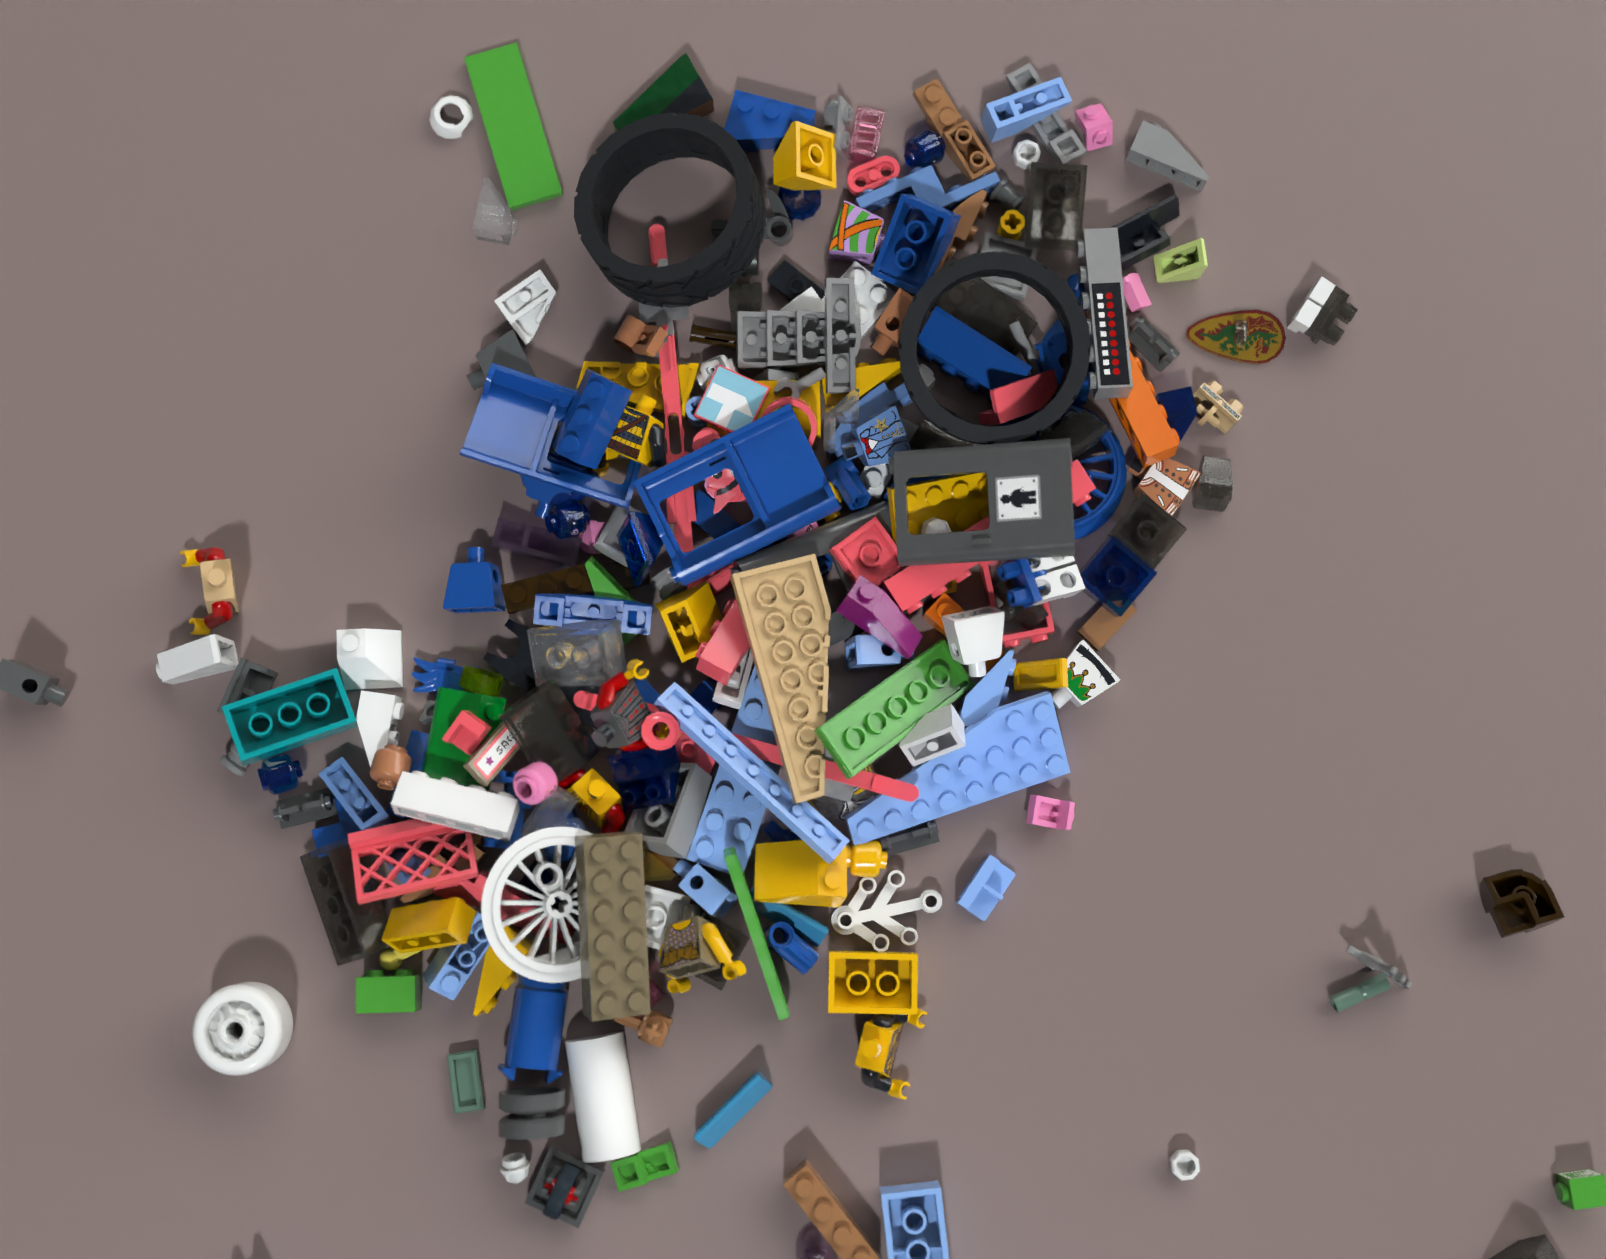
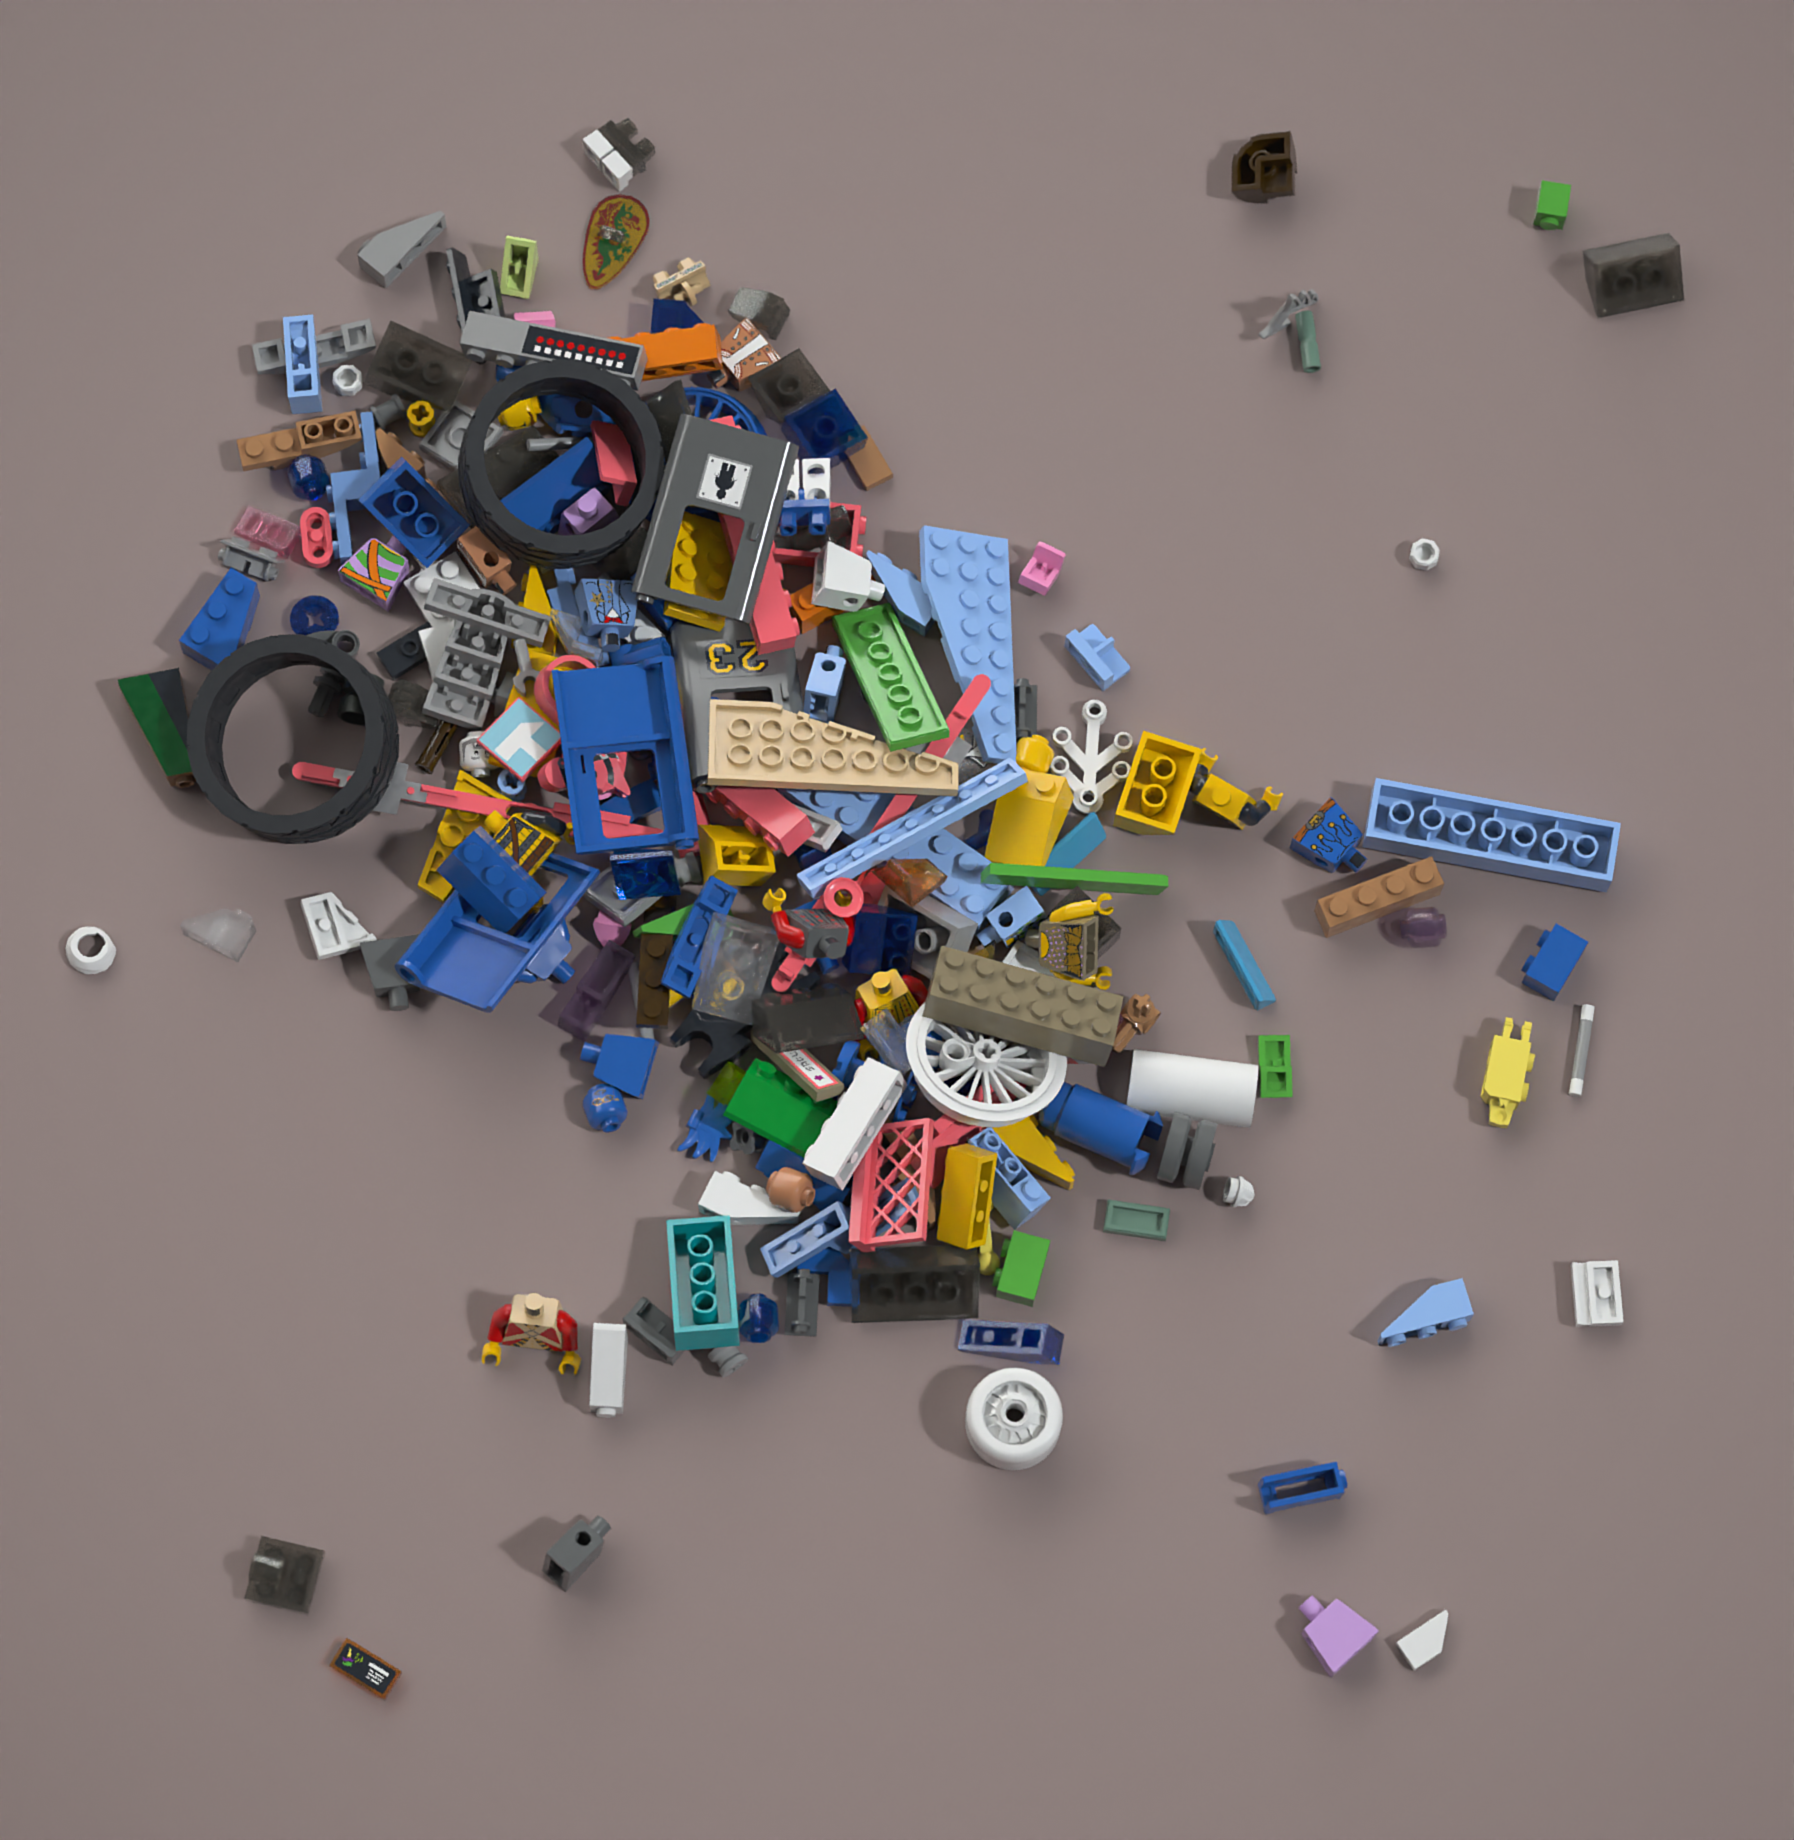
camera: 75 degrees left, 10 degrees down
white slope [336,628,404,690] -> none
coral panel [442,710,492,755] -> none
bright green tile [464,42,563,211] -> none
bright pink head [513,762,558,805] -> none
dark grey plate [525,1145,605,1228] -> none
clear blue head [545,499,590,539] -> none
nougat plate [613,315,668,357] -> none
blue piece [763,922,820,975] -> none
yellow slope [773,121,836,190] -> none
coral tile [829,516,904,586] -> none
magenta slope [836,575,923,659] -> none
white slope [900,704,966,767] -> none
white tile [920,517,951,534] -> none
yellow tile [1013,658,1068,692] -> none
white torso [1051,640,1120,709] -> none
bright pink bracket [1075,103,1113,151] -> none
dark grey hinge [1127,315,1180,373] -> none
none -> yellow head [498,396,542,431]
none -> lavender torso [558,488,619,536]
none -> blue head [583,1084,628,1133]
none -> clear orange slope [871,859,948,908]
none -> clear blue slope [958,1319,1064,1365]
none -> torso [1289,797,1368,873]

